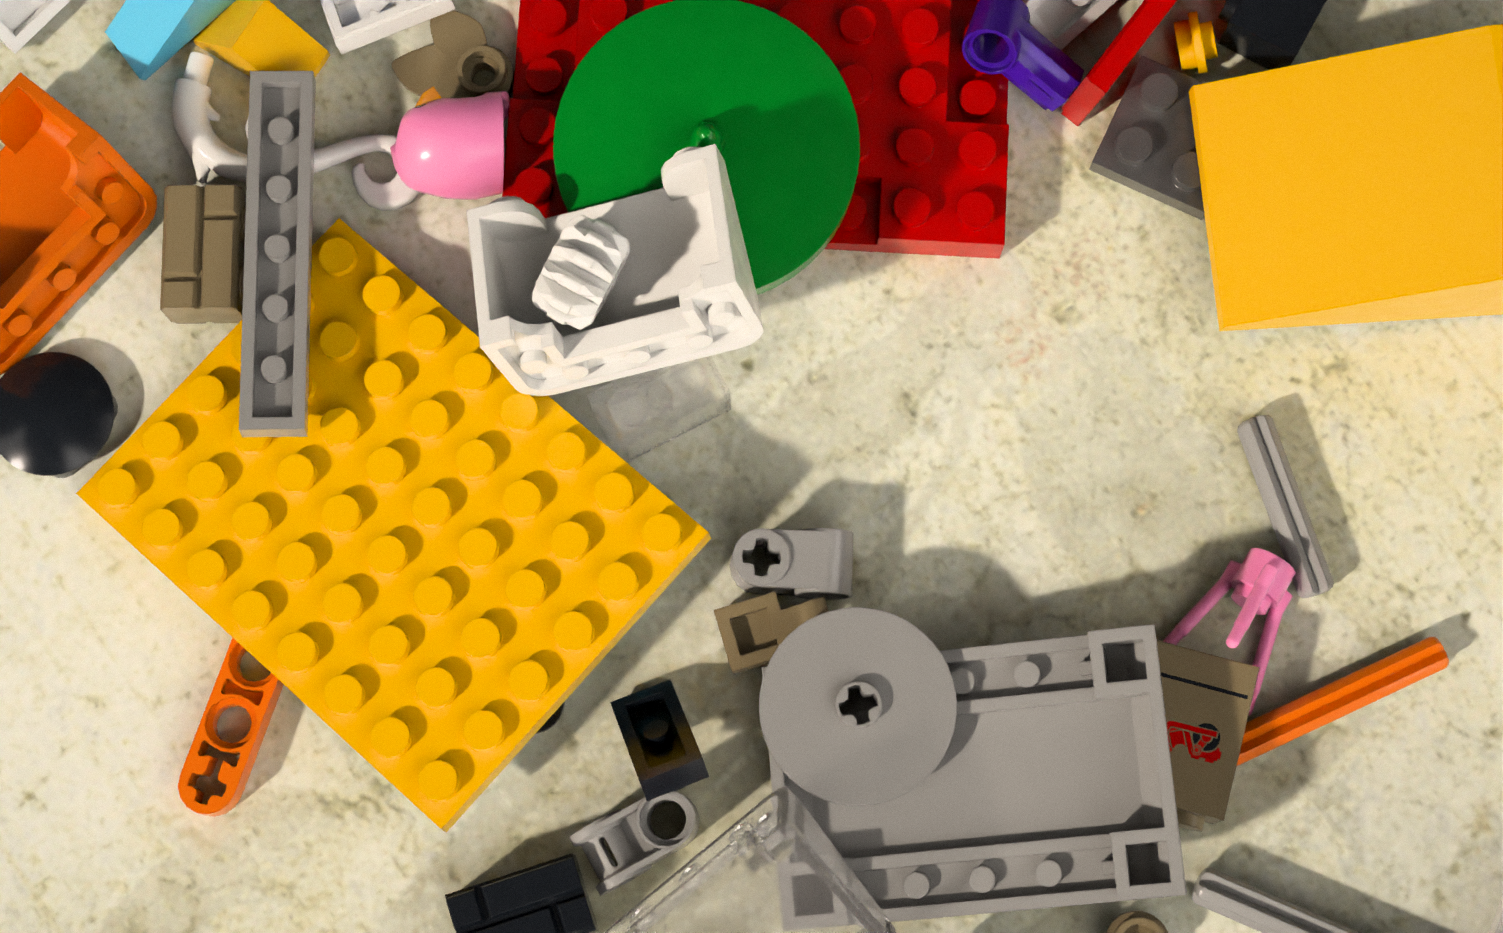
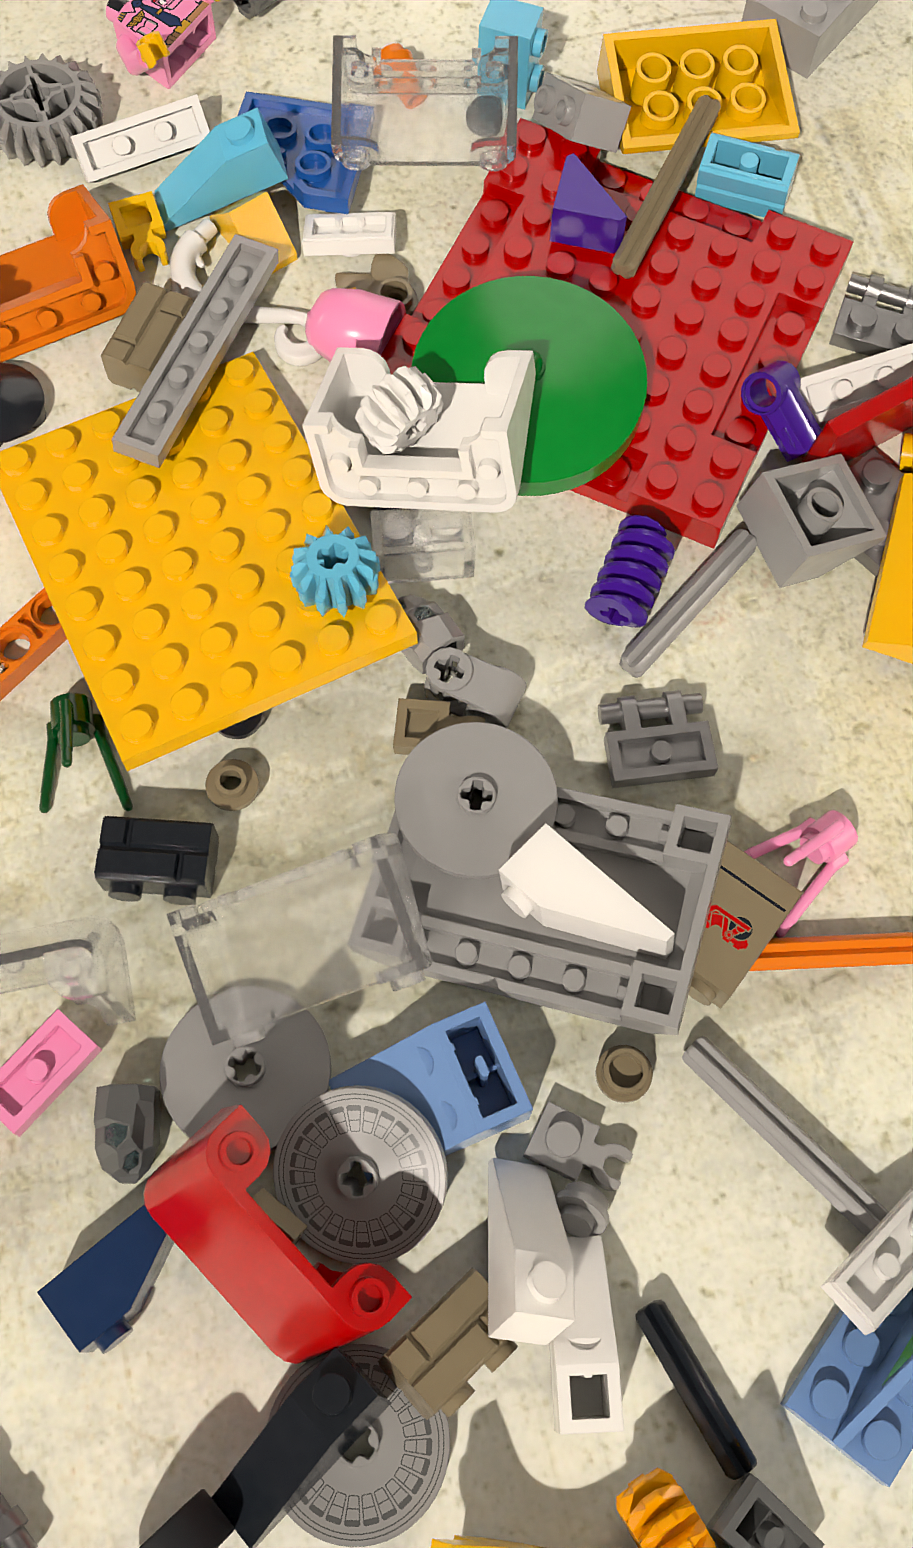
camera: 20 degrees right, 10 degrees down
light grey piece [570,791,700,896] -> none
black plate [610,679,709,801] -> none
light grey axle [1237,415,1334,598] -> none
none -> dark green plant [39,693,133,813]
none -> yellow plate [108,191,169,272]
none -> dark tan plate [205,759,259,811]
none -> medium azure gear [290,525,381,617]
none -> light grey rock [398,595,465,674]
none -> white slope [499,823,675,959]
none -> dark purple piece [584,515,676,628]
none -> flat silver plate [598,690,718,788]
none -> light grey axle [619,529,758,678]
none -> light grey slope [736,454,887,588]

